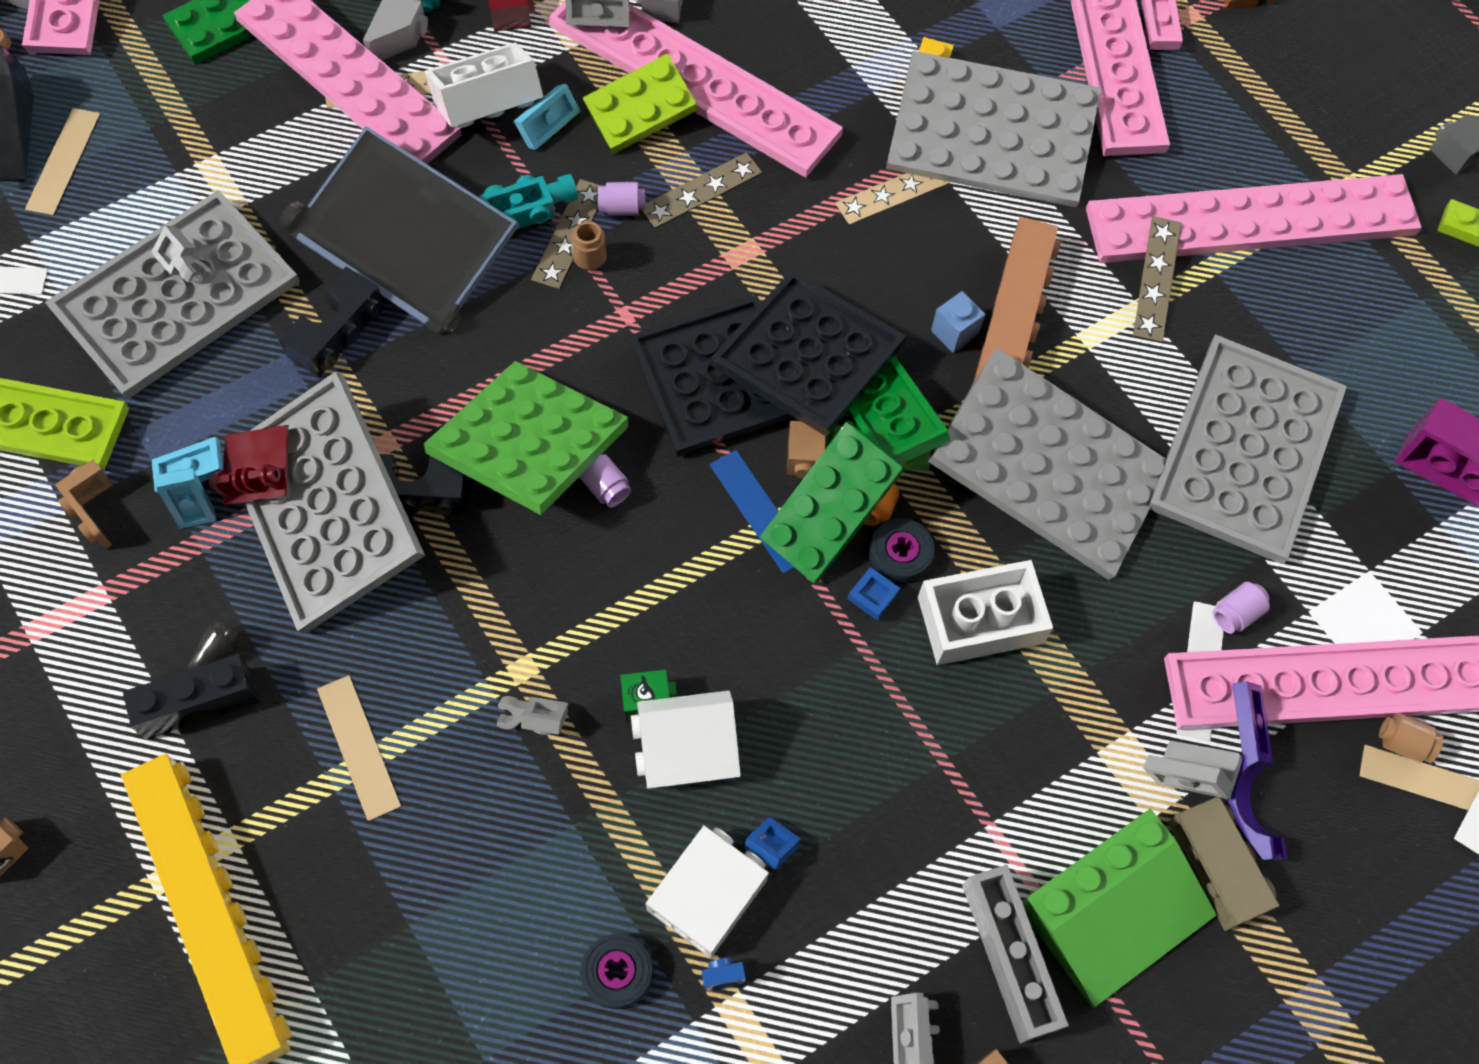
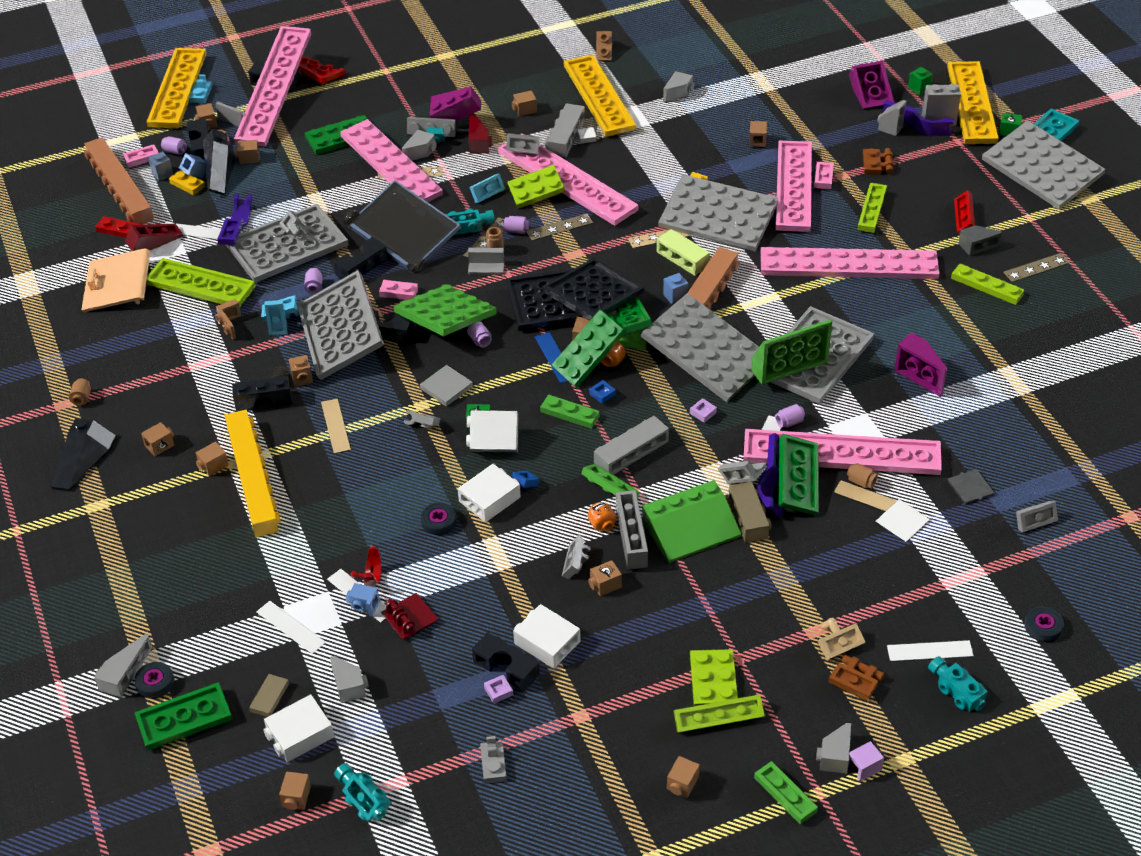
camera: 15 degrees right, 20 degrees down
tan sticker [25,108,100,215] -> none
dark red hinge [209,425,289,505] -> none
white brick [424,42,543,128] -> none
blue plate [701,958,745,992] -> none
black bush [869,518,934,583] -> none
white brick [918,560,1053,665] -> none
dark tan sticker [1133,216,1181,342] -> none
none -> medium nougat brick [196,441,229,476]
none -> dark purple piece [217,194,252,245]
none -> medium nougat brick [235,140,260,164]
none -> medium nougat brick [289,355,313,387]
none -> lavender brick [304,268,323,294]
none -> bright pink plate [379,280,418,300]
none -> light grey tile [420,365,473,406]
none -> light grey panel [468,248,504,275]
none -> bright green plate [540,395,600,429]
none -> bright green plate [581,464,640,499]
none -> orange head [587,502,617,532]
none -> light grey brick [594,416,669,475]
none -> yellowish green brick [657,229,710,276]
none -> lavender plate [690,398,717,423]
none -> bright green slope [751,319,832,385]
none -> green plate [779,434,819,515]
none -> lime plate [857,183,887,233]
none -> red plate [954,190,975,234]

